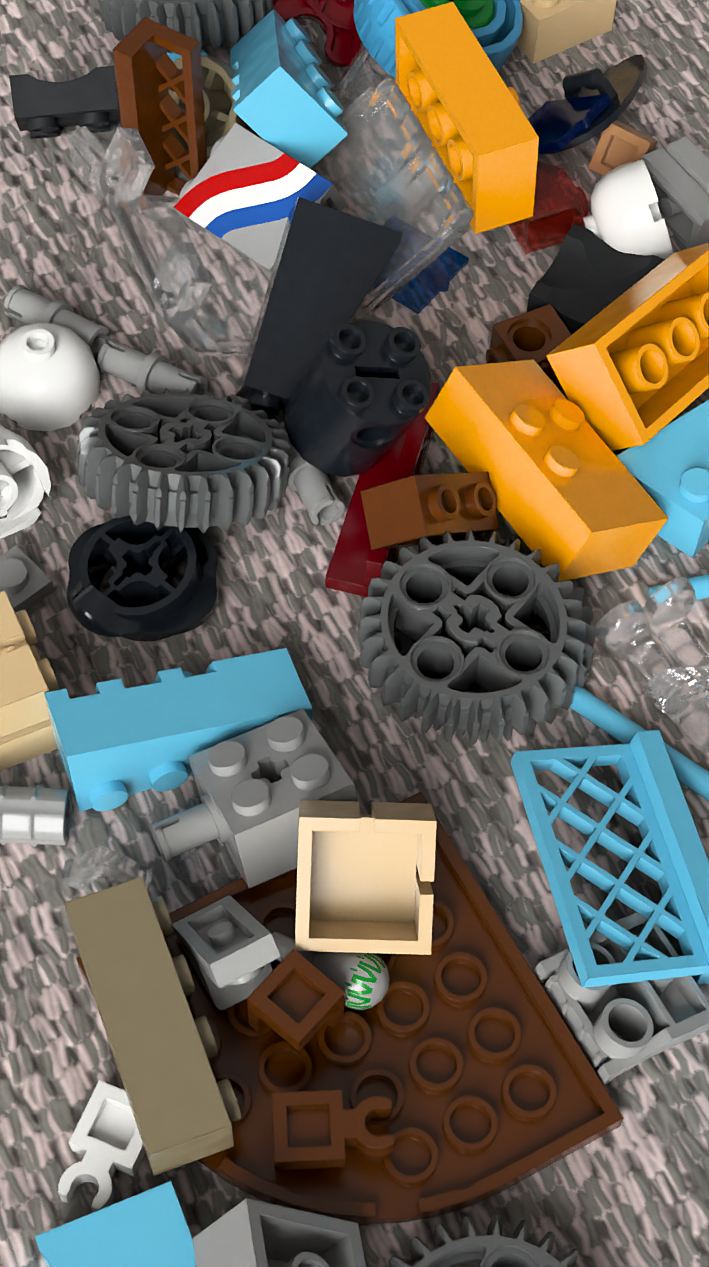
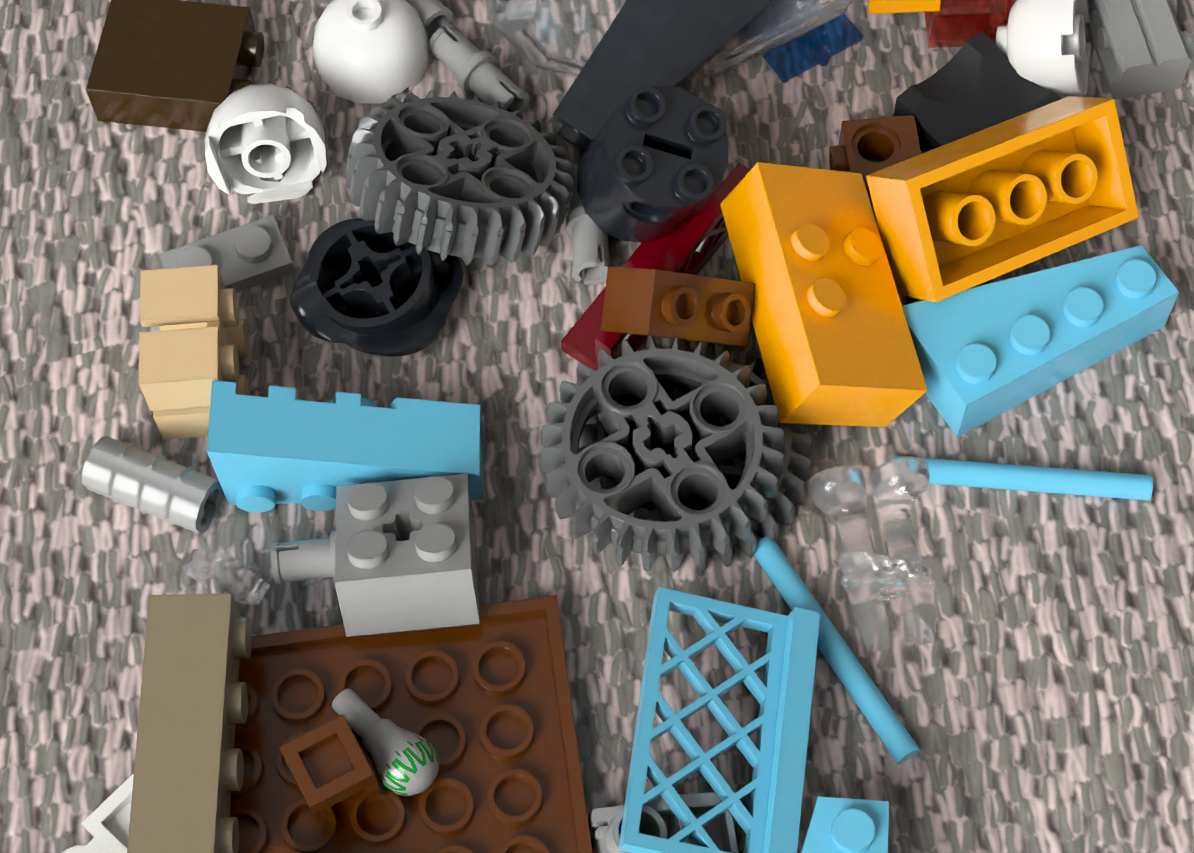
camera: 25 degrees right, 5 degrees up
light grey slope [172,895,281,1010] -> none
tan piece [295,800,437,955] -> none

